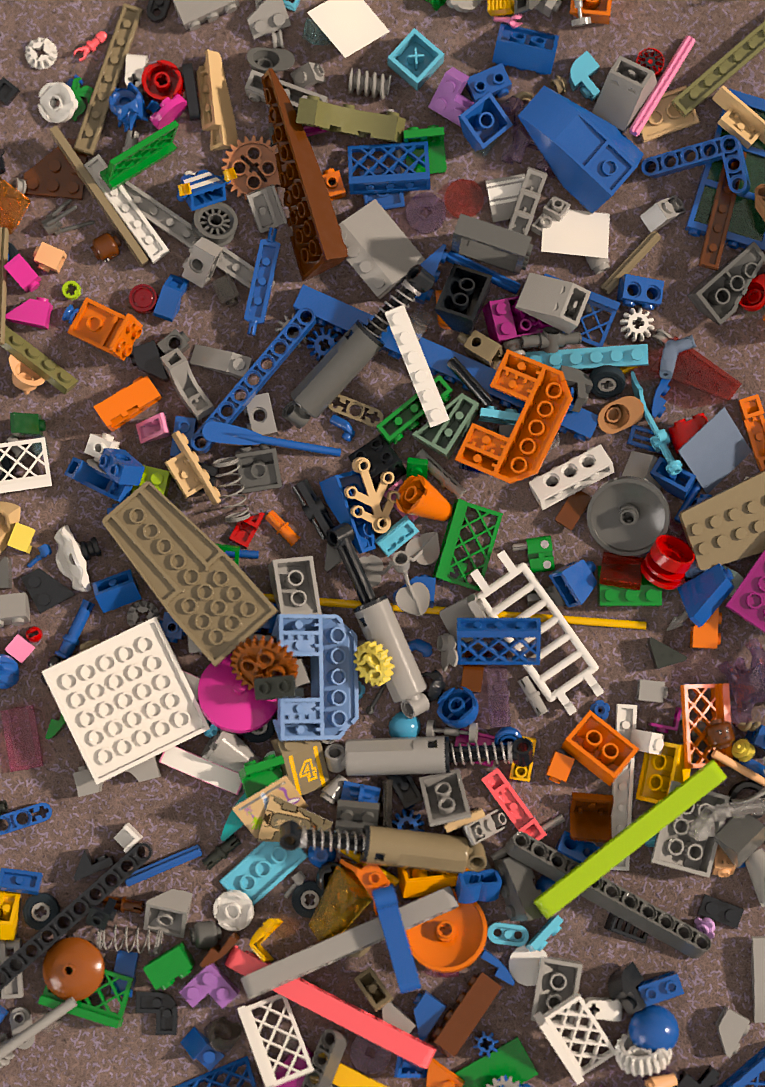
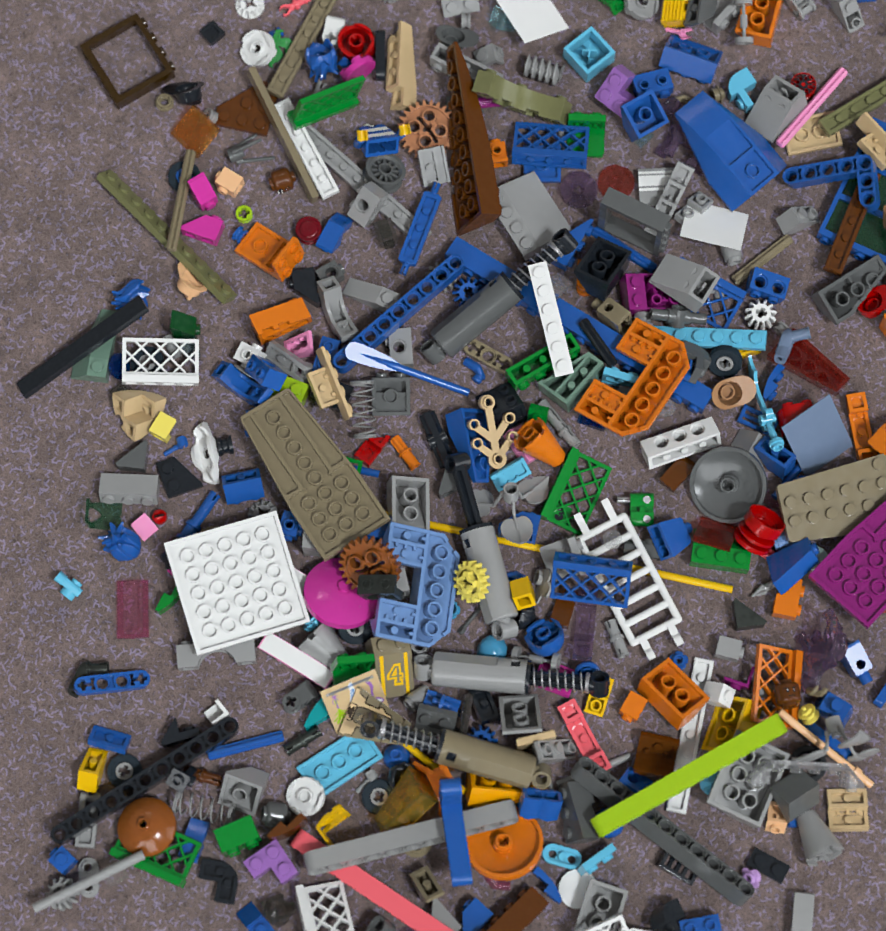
camera: 10 degrees right, 10 degrees down
none -> light grey plate [265,340,313,384]
none -> dark grey piece [282,680,320,714]
none -> yellow brick [509,576,536,611]
none -> clear tile [603,530,622,550]

